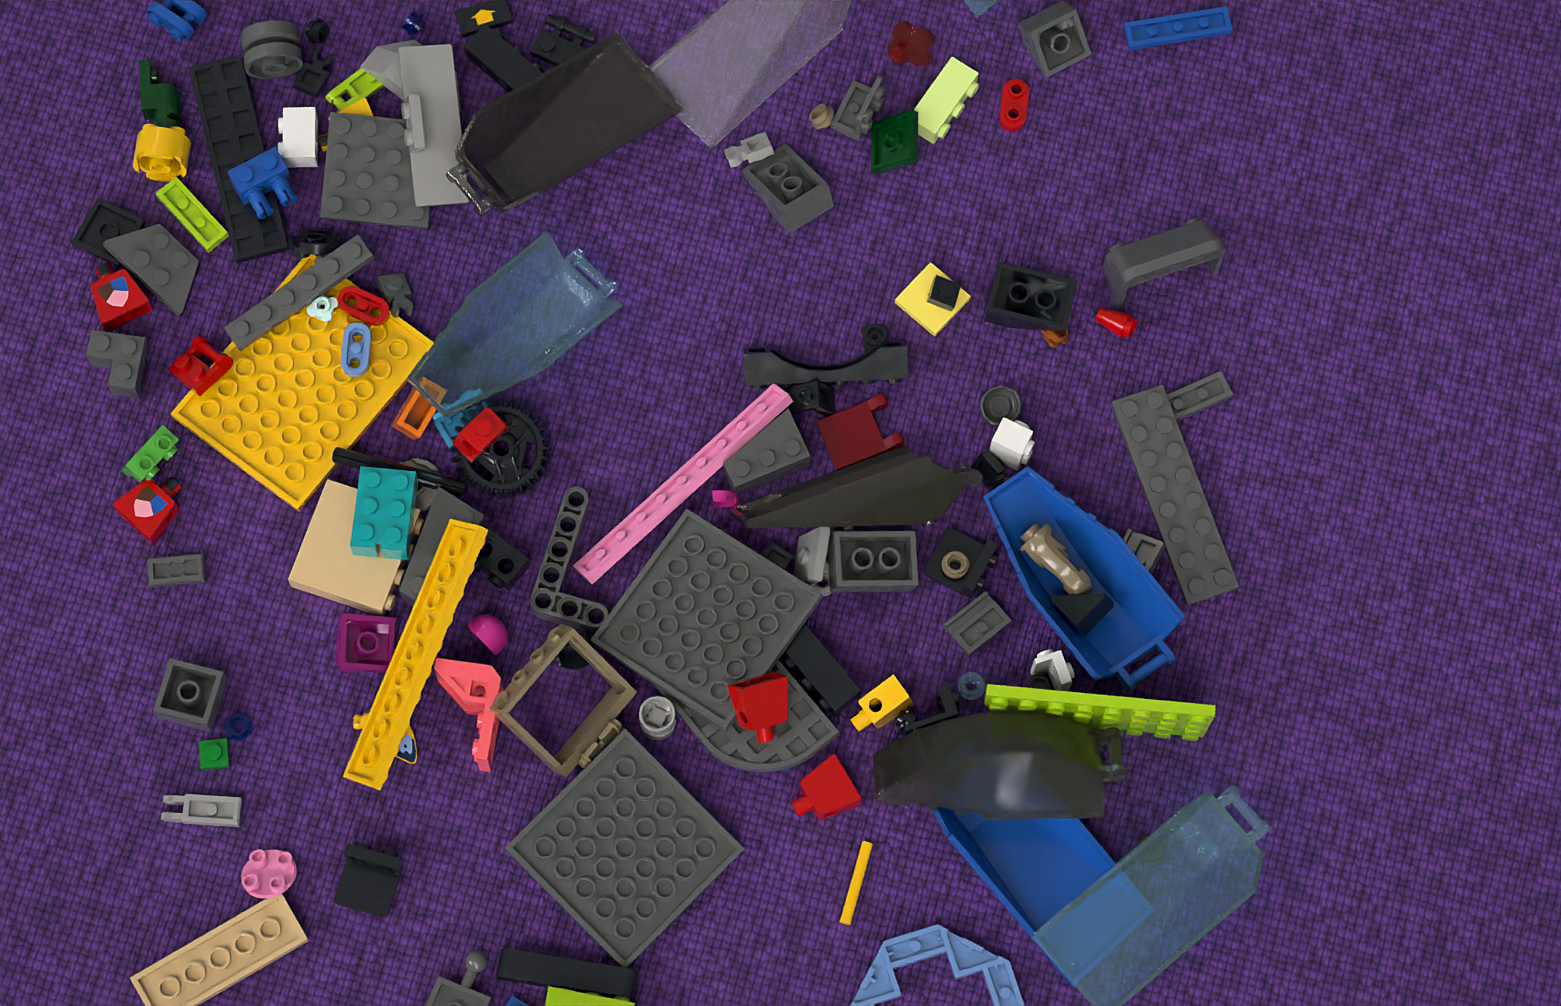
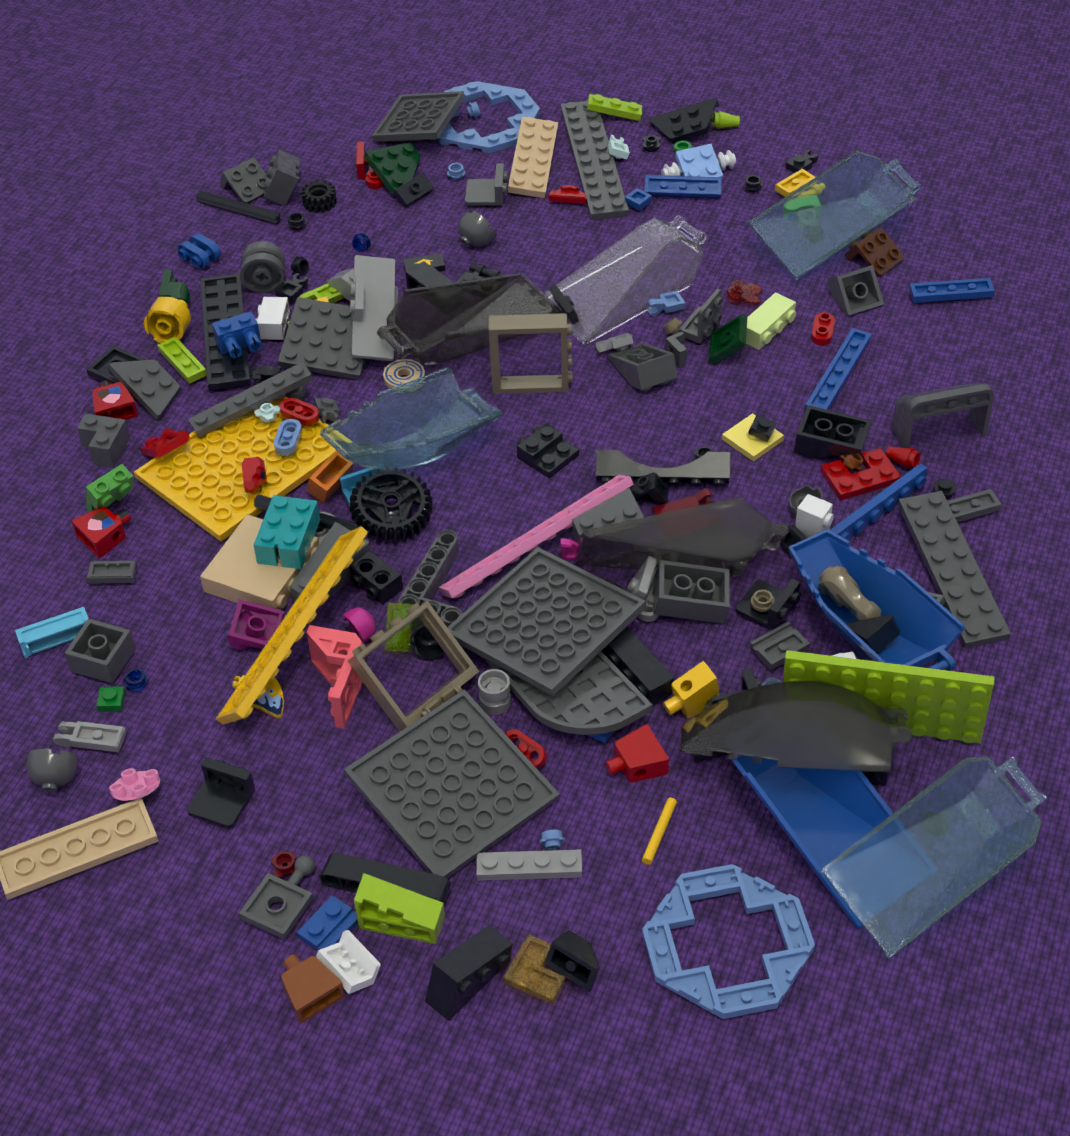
camera: 10 degrees right, 25 degrees down
red torso [452,406,509,463] -> none
red torso [727,672,788,743] -> none
none -> medium azure container [15,607,88,658]
none -> dark grey cylinder [26,749,78,792]
none -> red rock [242,457,267,493]
none -> dark red plate [271,851,297,878]
none -> tan tile [383,359,425,392]
none -> clear neon green plate [385,603,413,652]
none -> light grey plate [477,849,582,881]
none -> dark tan window [489,314,572,394]
none -> red plate [505,729,547,769]
none -> black plate [517,423,579,479]
none -> medium blue plate [540,830,565,850]
none -> black plate [549,284,580,324]
none -> medium blue plate [647,291,685,316]
none -> dark grey bracket [665,332,687,368]
none -> blue plate [805,328,872,410]
none -> red plate [820,448,901,501]
none -> blue plate [830,463,927,541]
none -> black plate [933,479,956,499]

